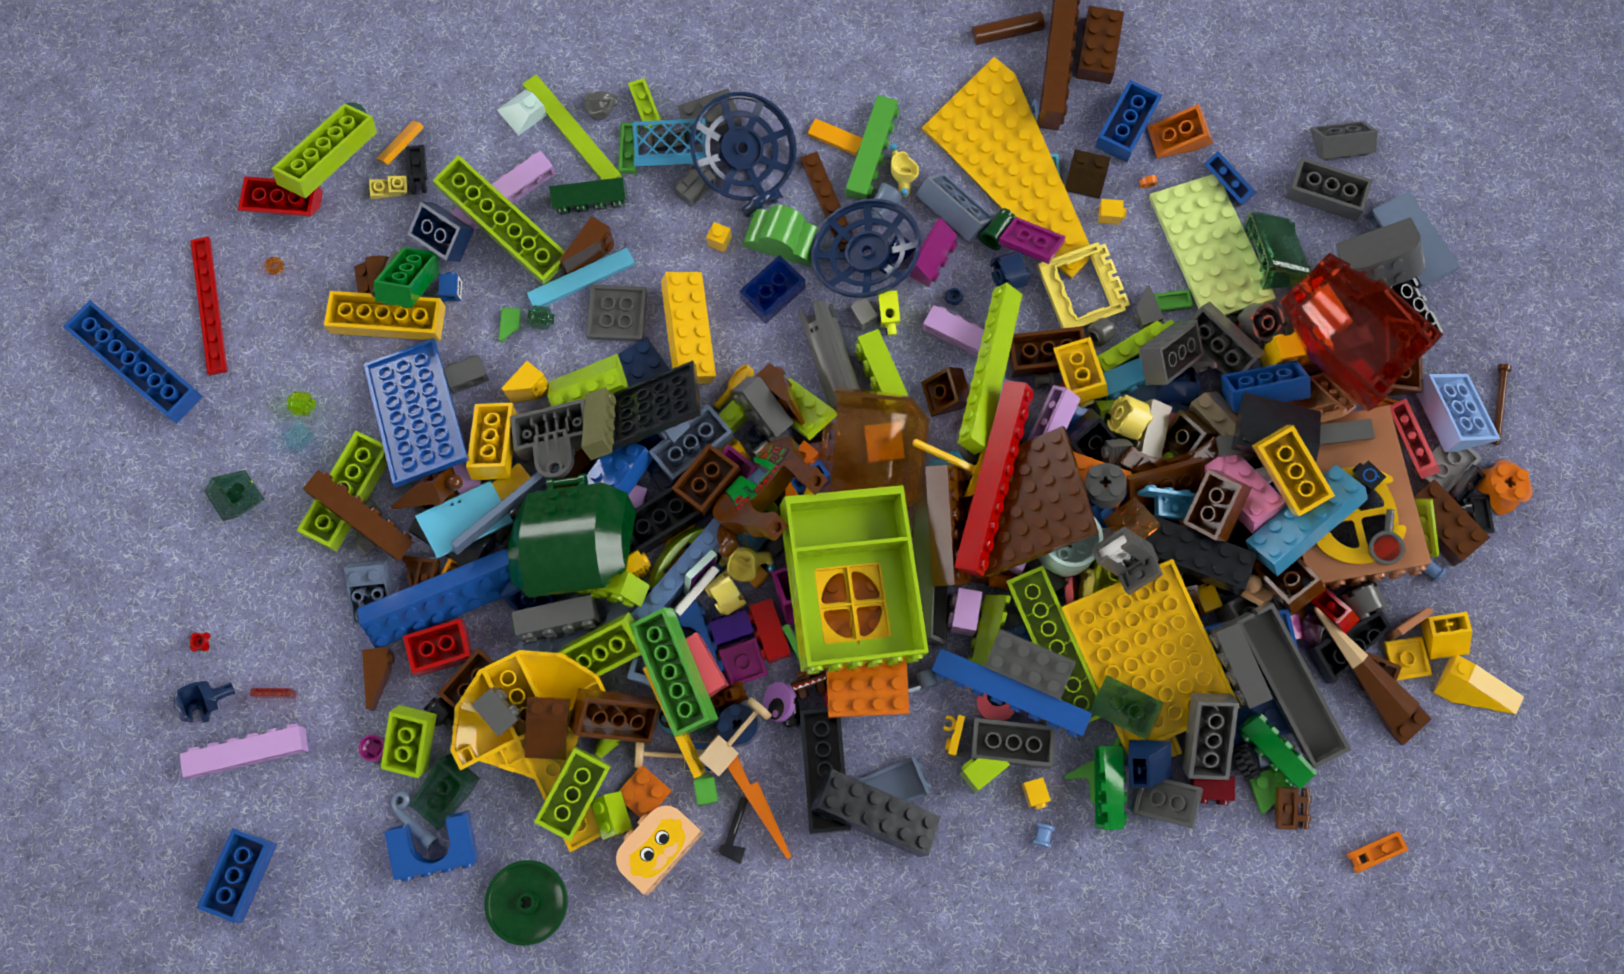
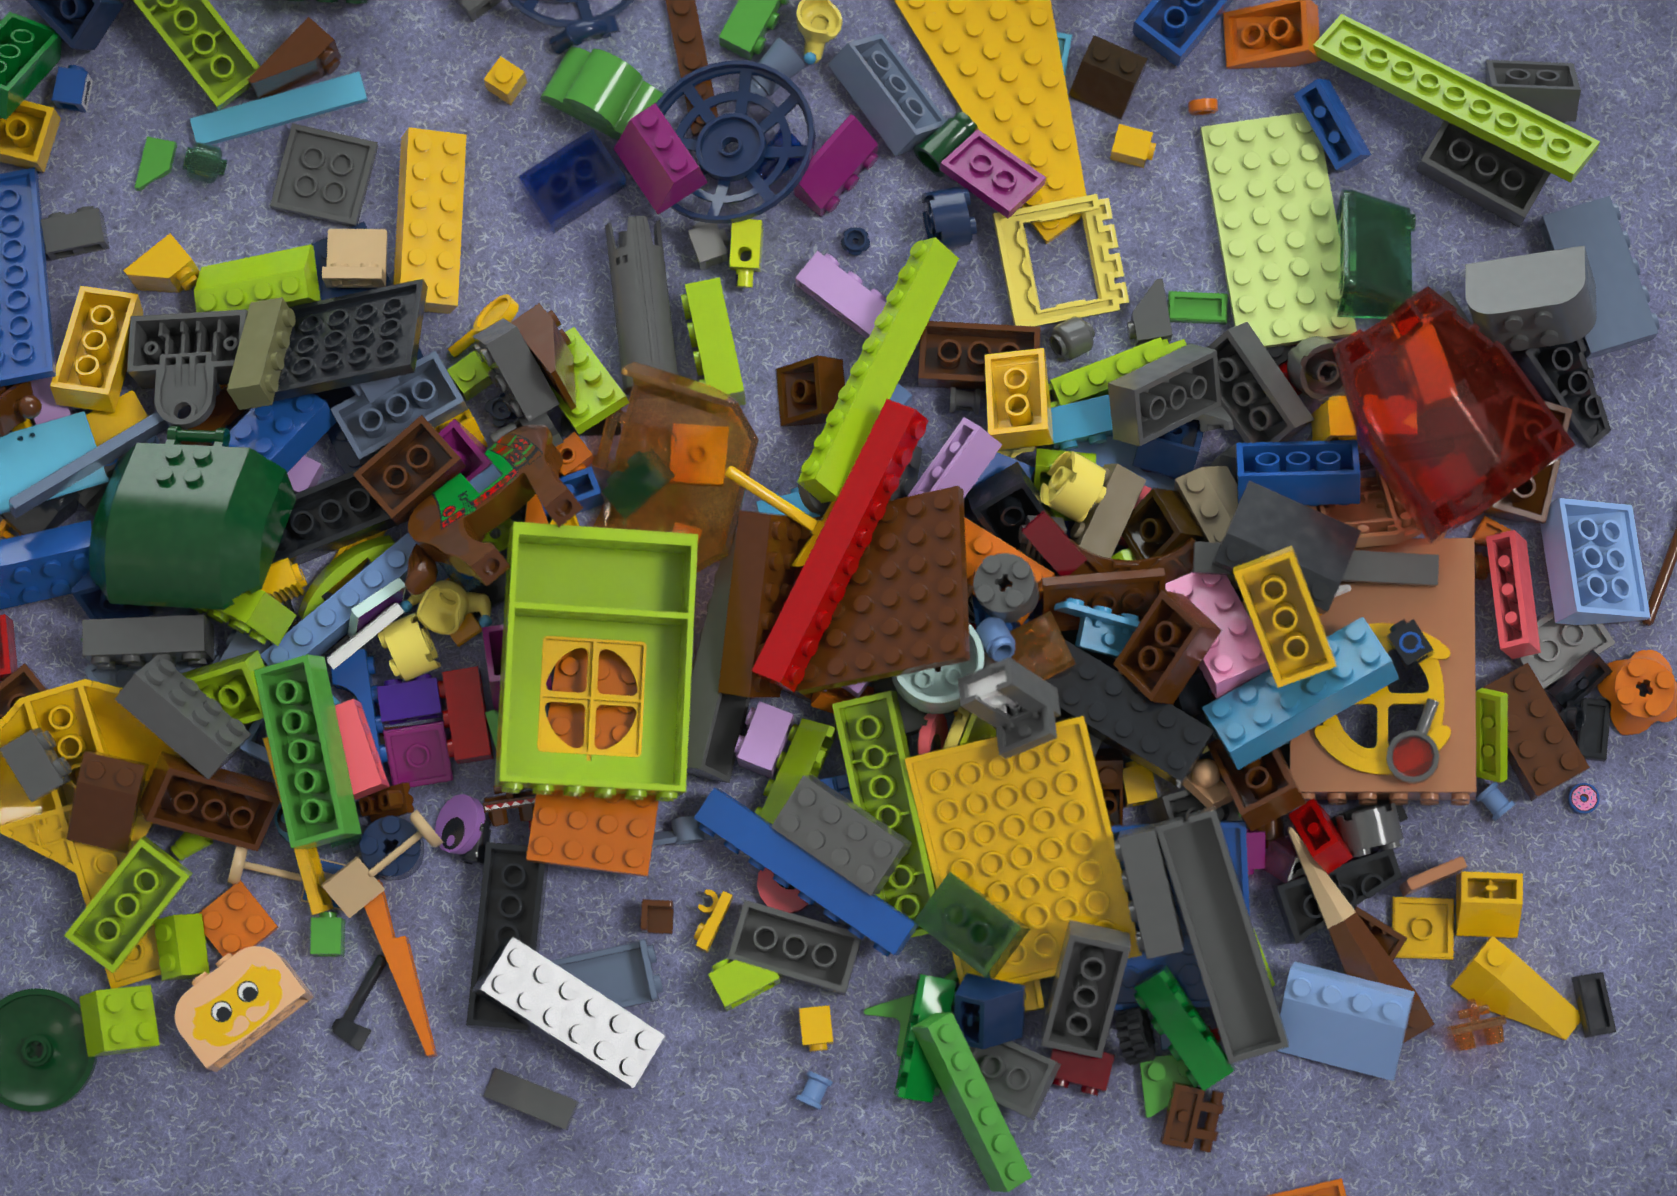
camera: 10 degrees right, 5 degrees up
none -> lime brick [79,985,160,1058]
none -> dark grey brick [115,654,251,780]
none -> tan bracket [322,229,388,288]
none -> dark grey slope [484,1068,579,1131]
none -> clear green brick [602,449,675,519]
none -> magenta slope [614,103,708,215]
none -> reddish brown panel [641,899,674,935]
none -> bright green brick [911,1012,1032,1192]
none -> medium blue brick [976,617,1015,662]
none -> dark red slope [1021,510,1087,576]
none -> light blue slope [1276,961,1415,1081]
none -> lime plate [1313,14,1600,183]
none -> clear orange hips [1446,998,1507,1051]
none -> tile [1567,783,1600,814]
none -> black tile [1571,972,1617,1038]

